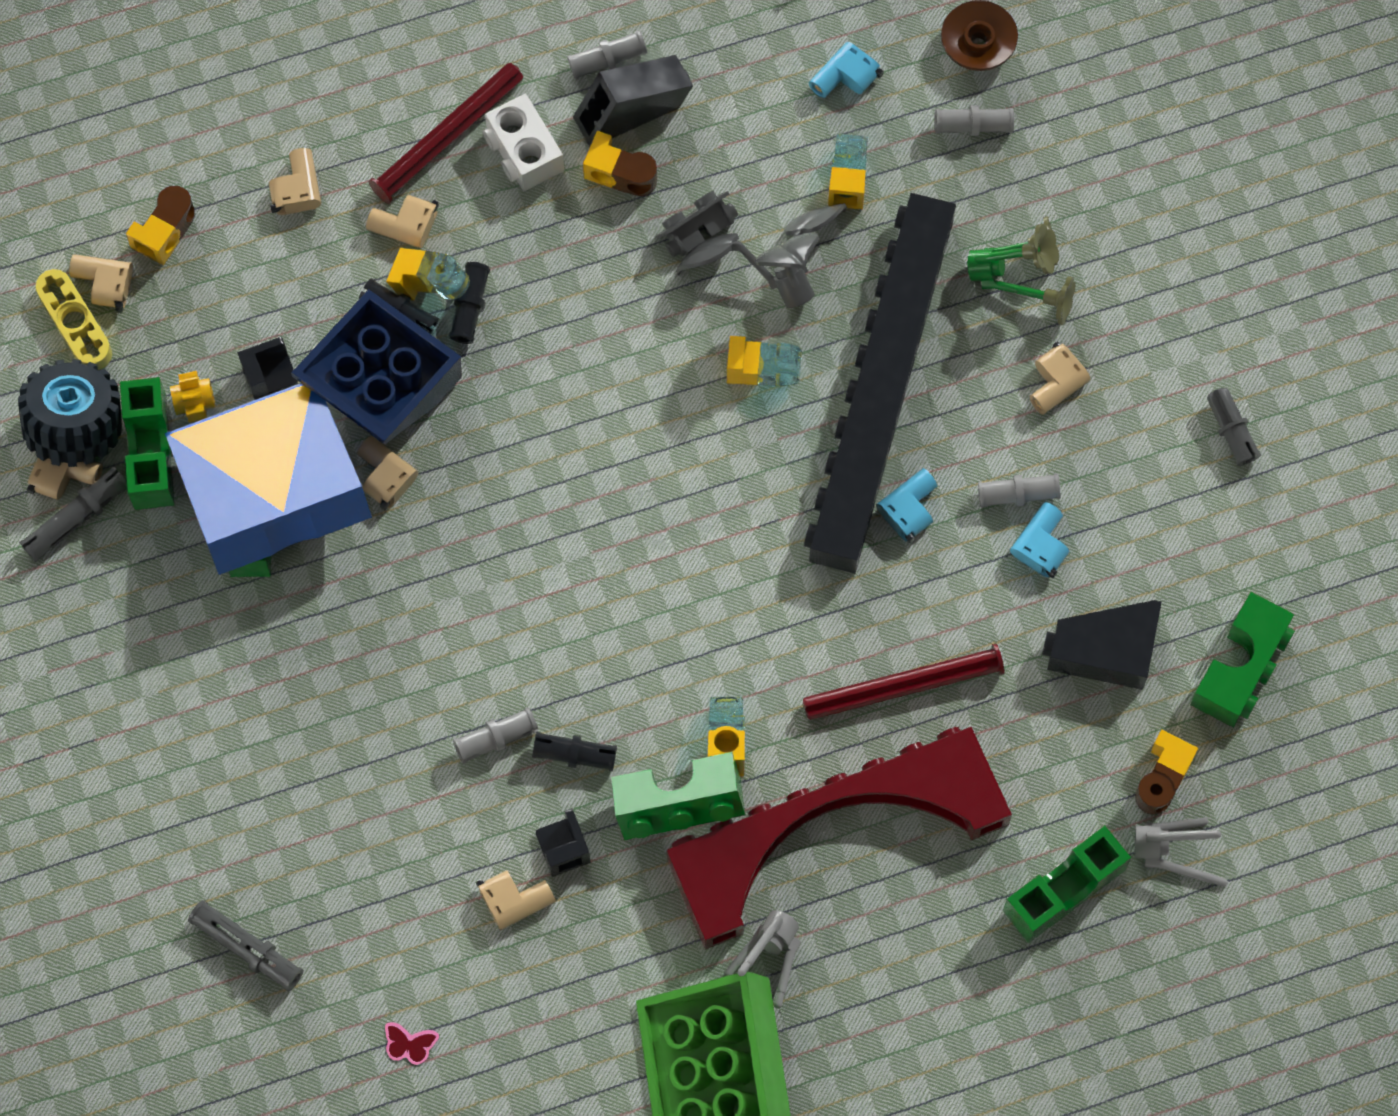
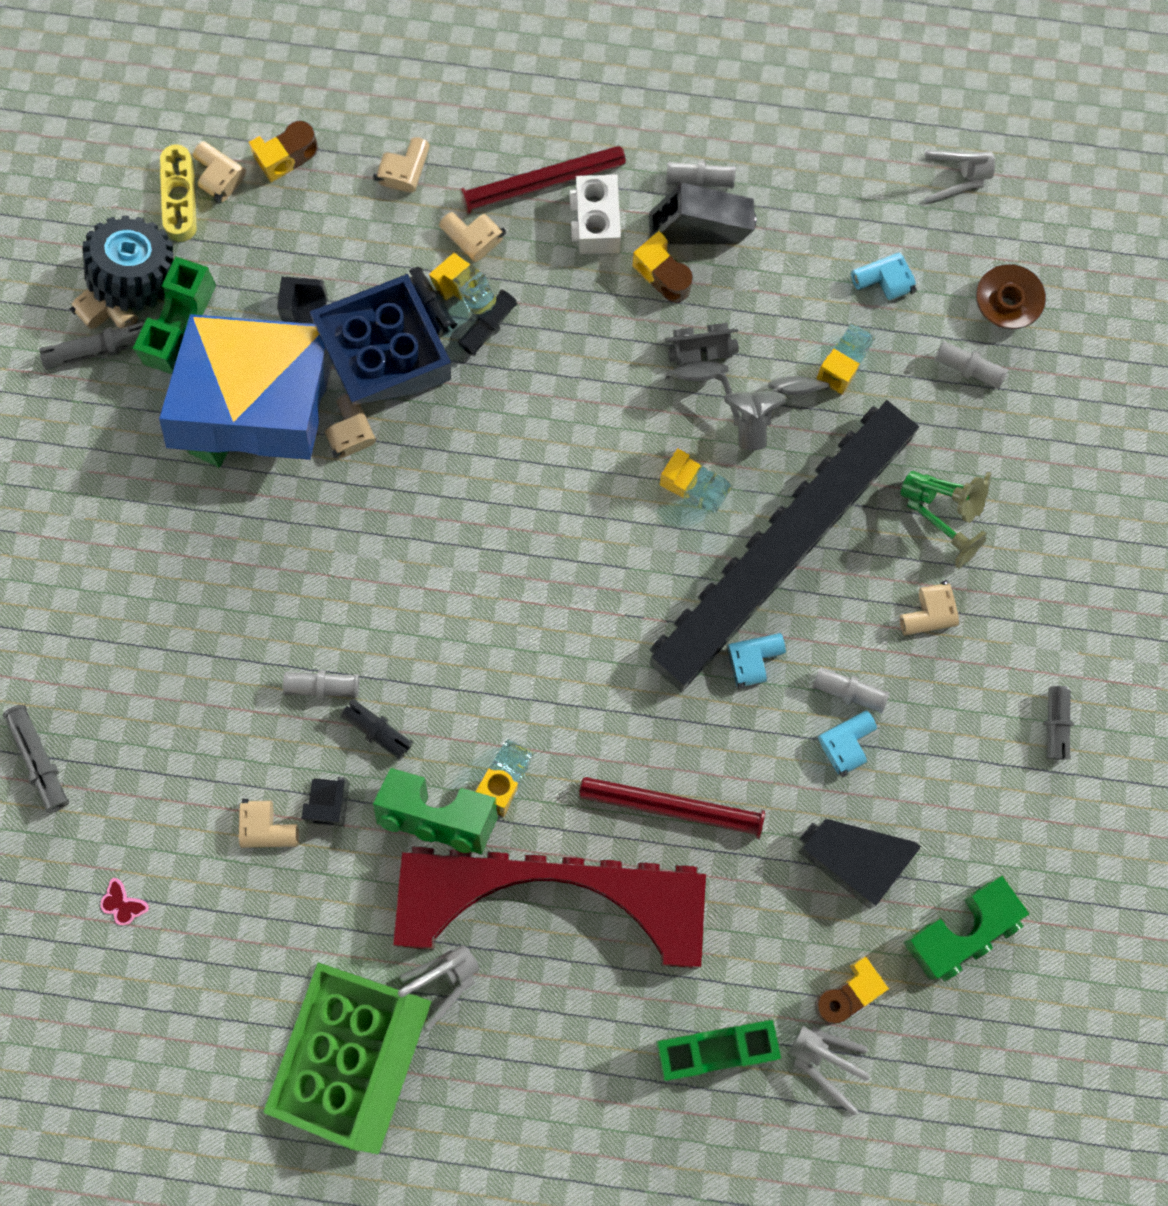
camera: 25 degrees right, 5 degrees up
yellow gear [170,371,216,423] -> none

